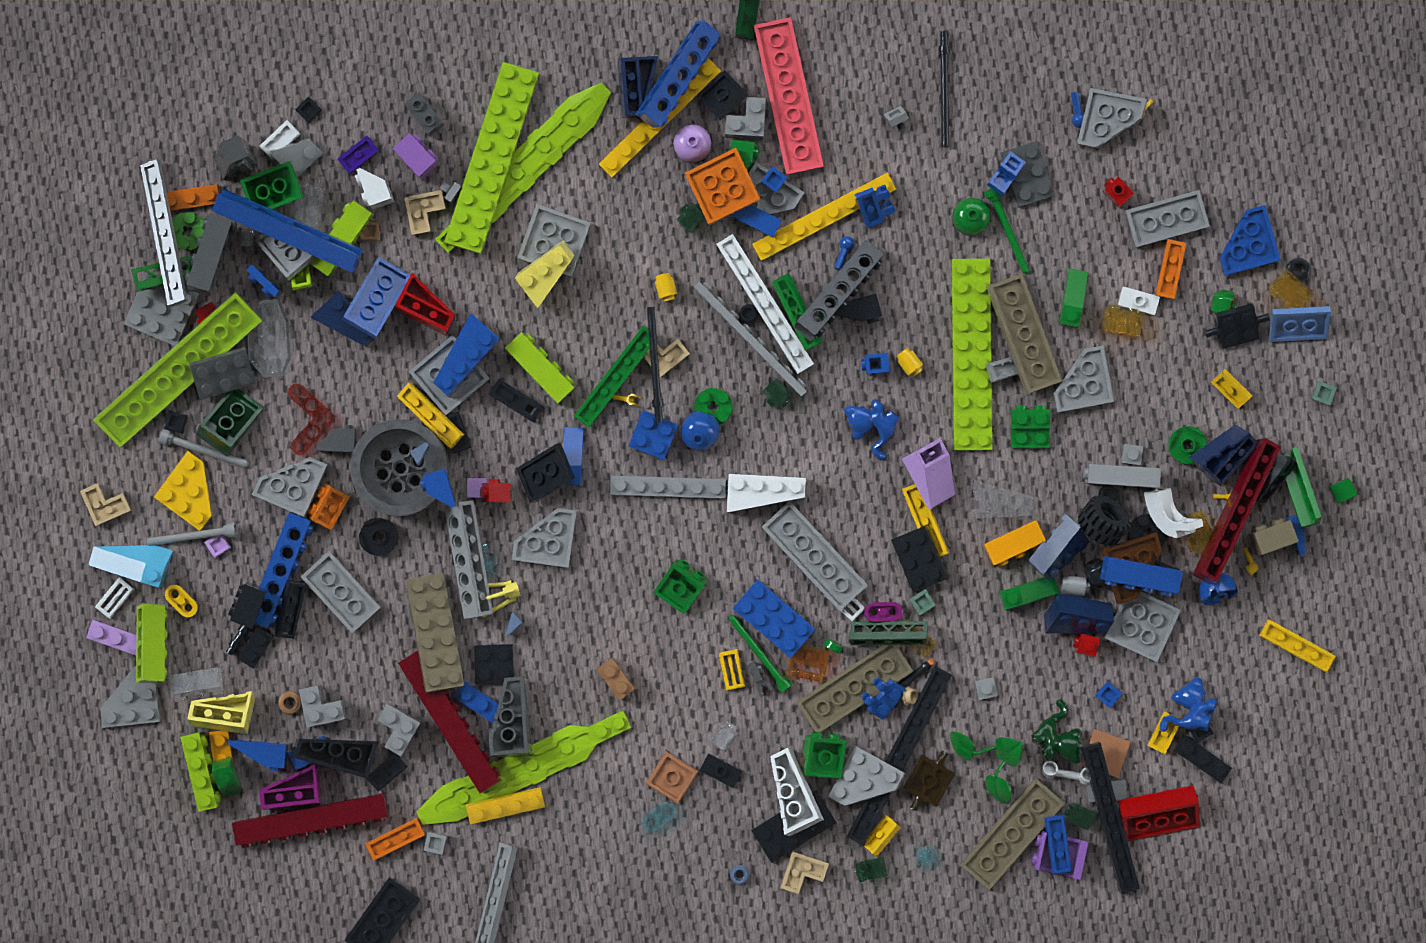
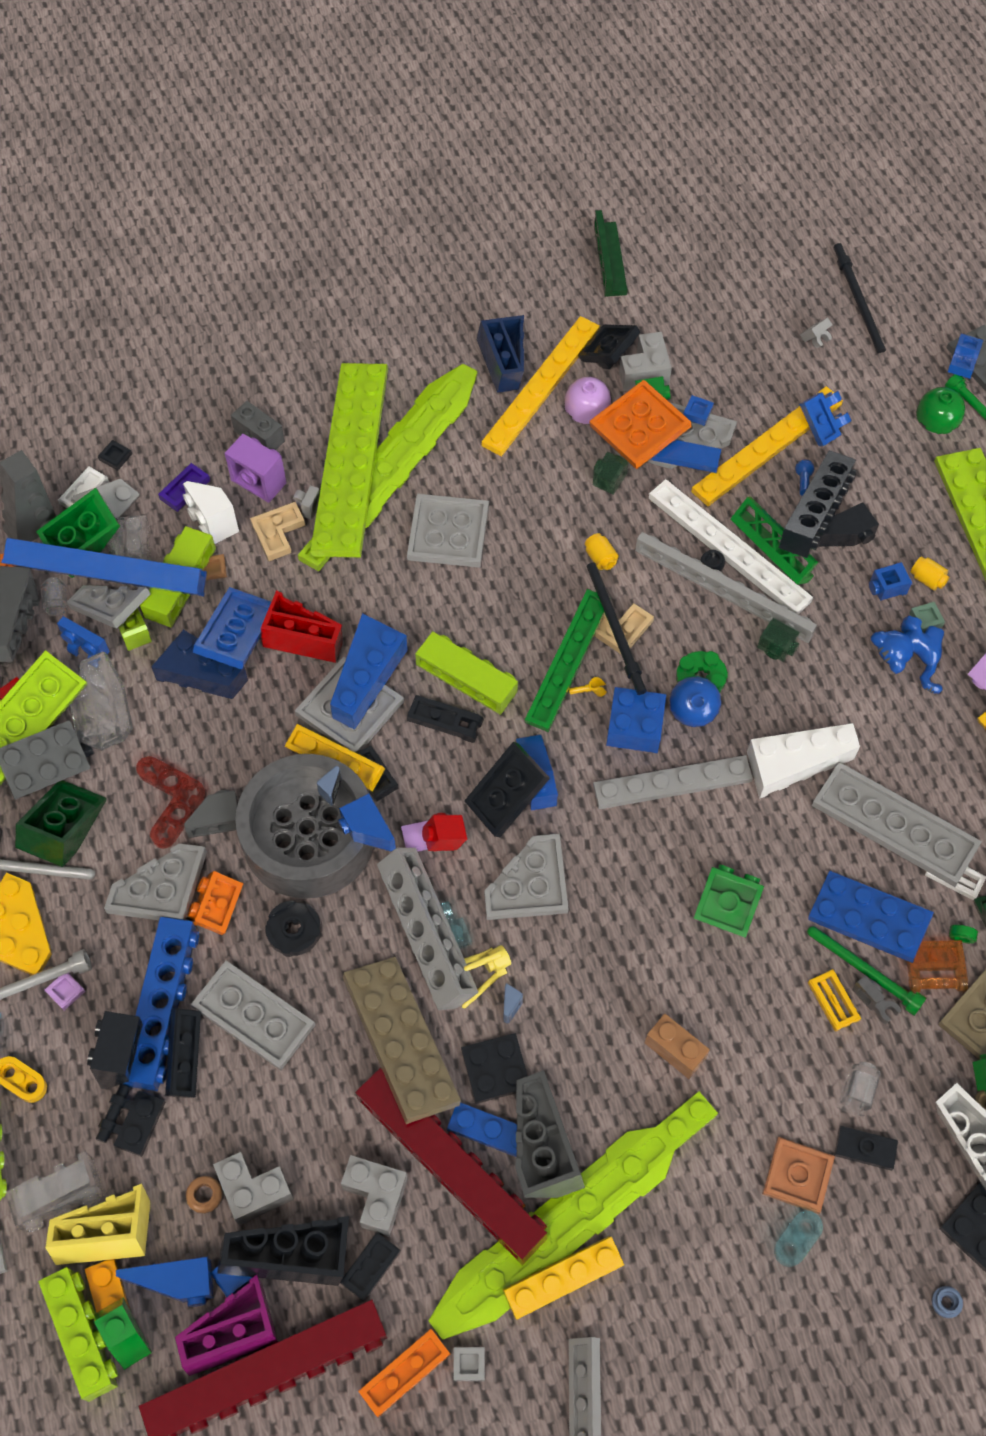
camera: 10 degrees left, 25 degrees down
light yellow wedge [515,240,575,308] -> none
blue brick [636,20,720,128] -> none
coral plate [754,17,824,175] -> none
none -> sand green plate [909,602,945,632]

